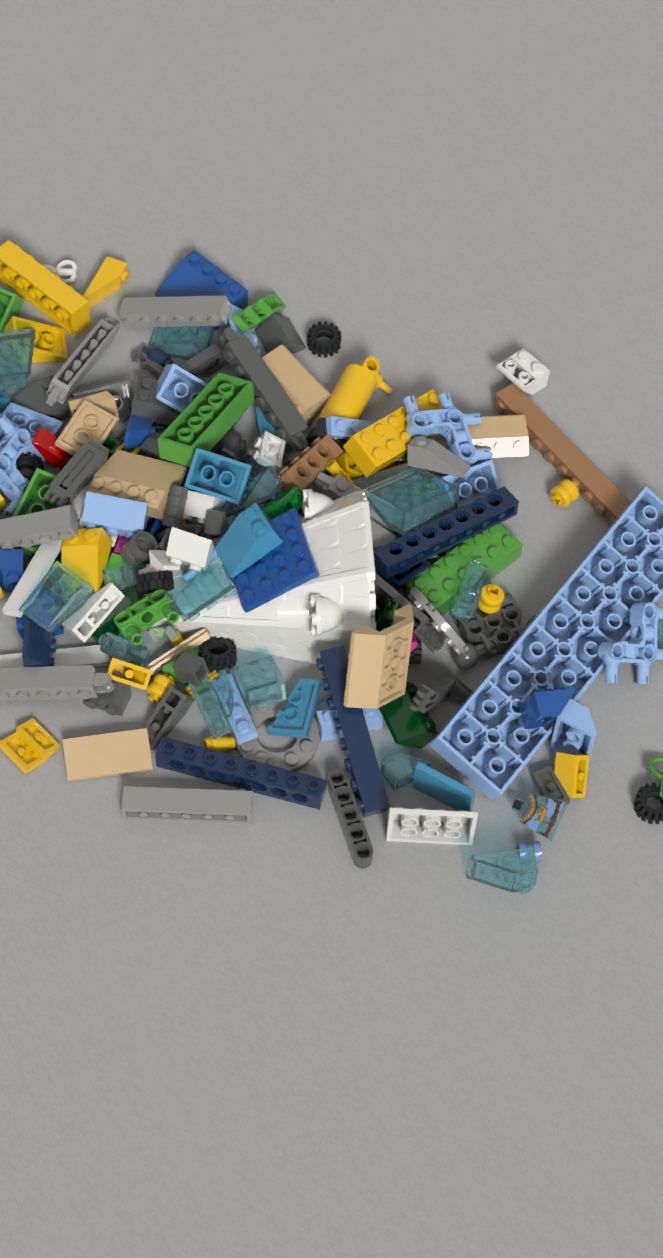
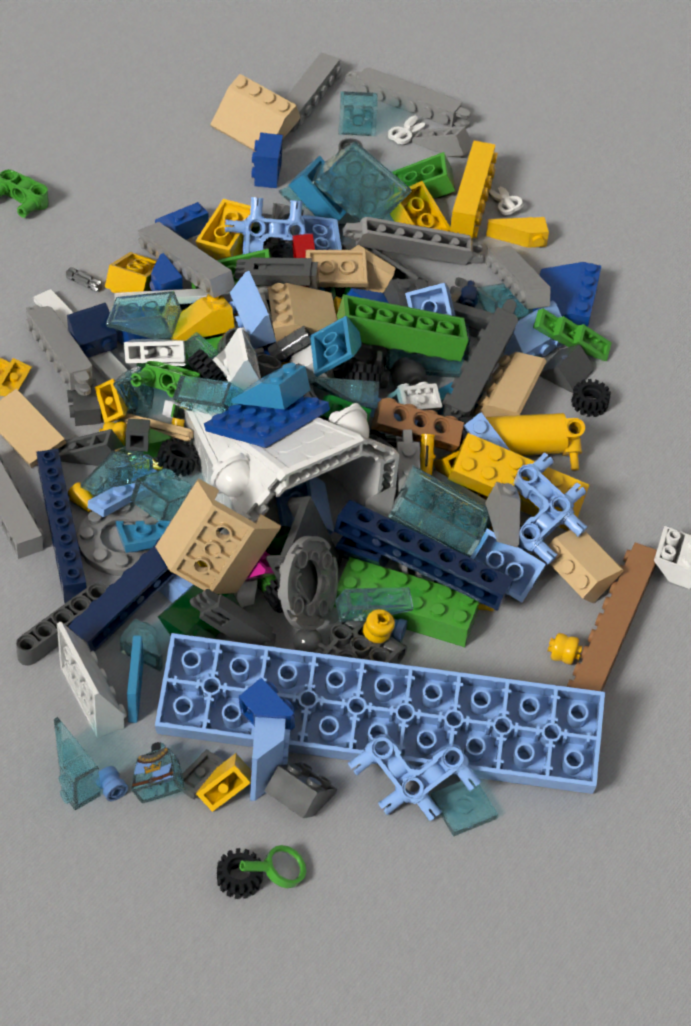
camera: 60 degrees right, 10 degrees down
none -> dark grey slope [264,762,337,818]

